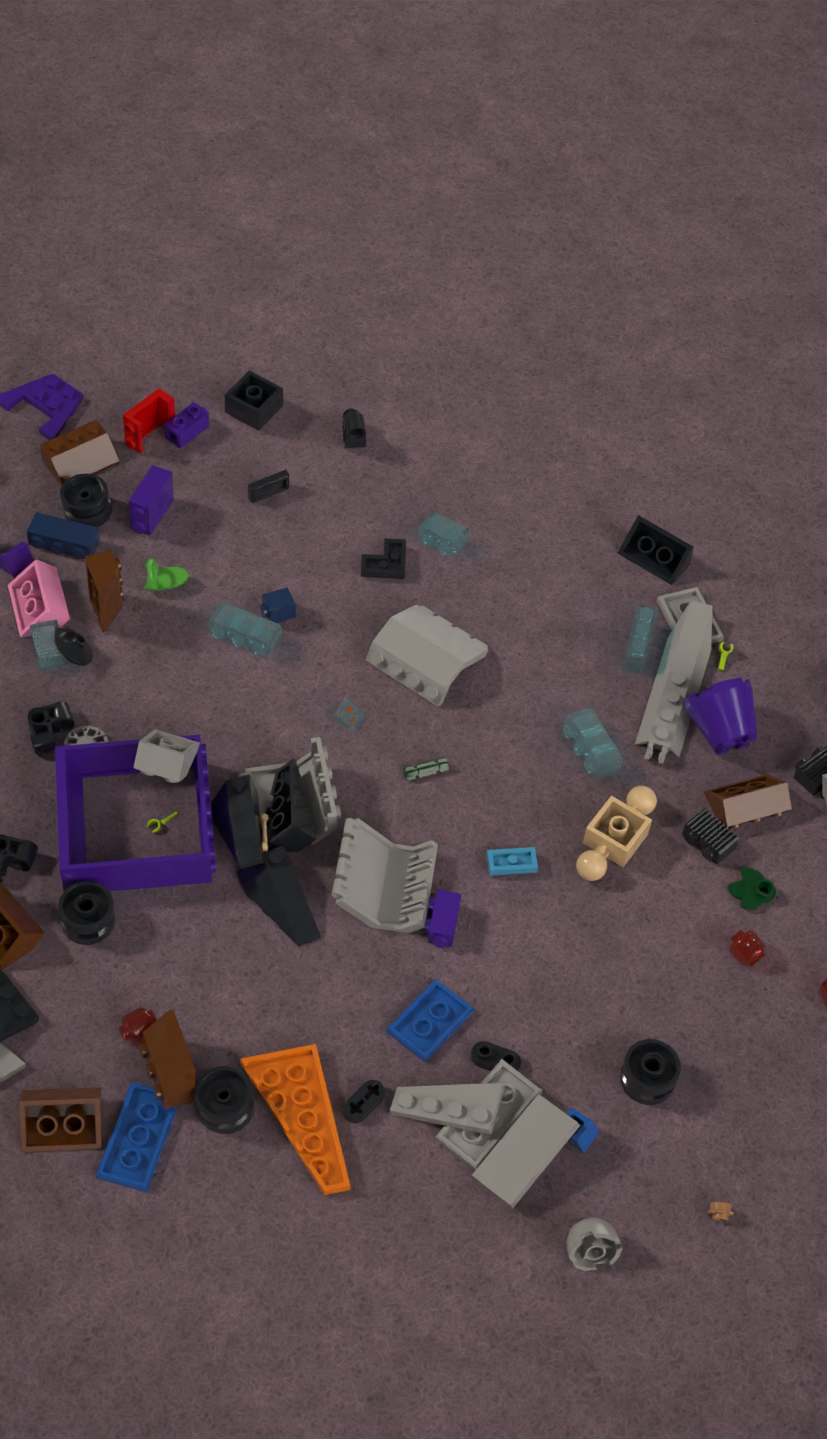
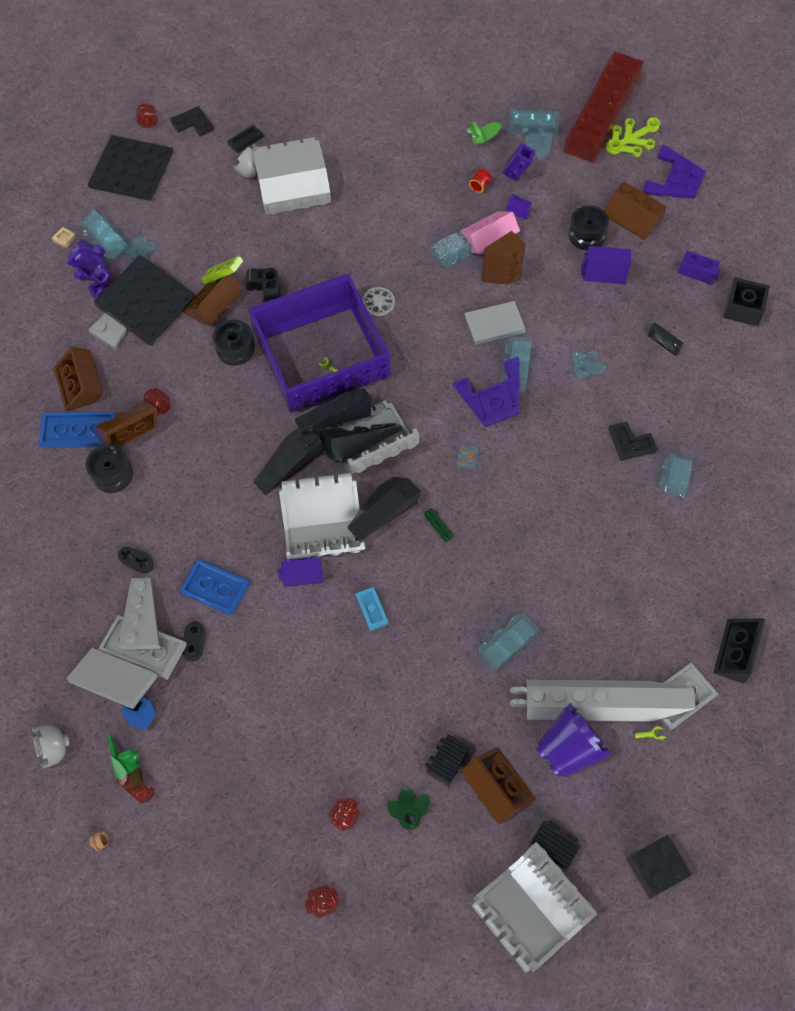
camera: 80 degrees right, 10 degrees up
dark blue brick [27,512,100,559] -> none
black piece [27,701,75,754] -> none
black dish [54,627,93,666] -> none
red panel [123,388,175,454] -> none
light grey slope [133,729,200,783] -> none
bright green piece [143,558,189,591] -> none
orange wing [240,1044,350,1195] -> none
dark blue brick [260,587,296,625] -> none
tan hinge [260,813,269,852] -> none
black piece [342,408,366,449] -> none
light grey hinge [365,604,489,706] -> none
tan brick [576,786,657,881] -> none
black wheel [620,1039,681,1105] -> none
clear light blue brick [622,604,659,676] -> none
none -> animal [108,735,155,804]
none -> black wedge [347,476,421,541]
none -> dark purple wing [452,356,520,427]
none -> light grey tile [464,301,526,345]
none -> clear light blue plate [571,350,607,379]

